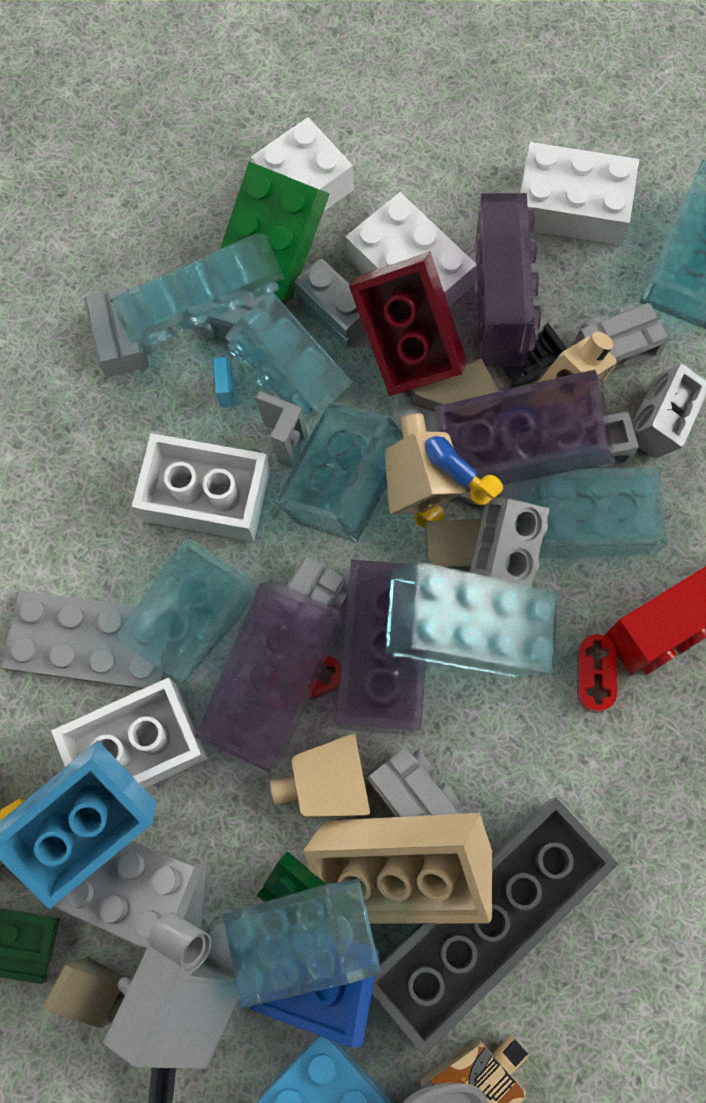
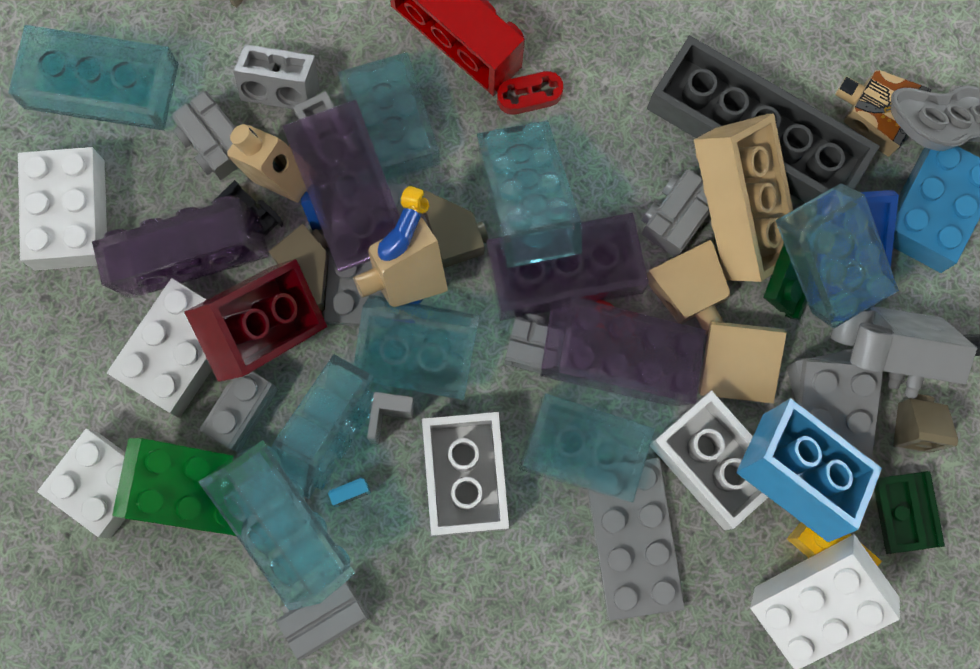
camera: 115 degrees left, 5 degrees up
light grey brick [470,497,550,588] -> none
none -> tan tile [699,321,787,404]

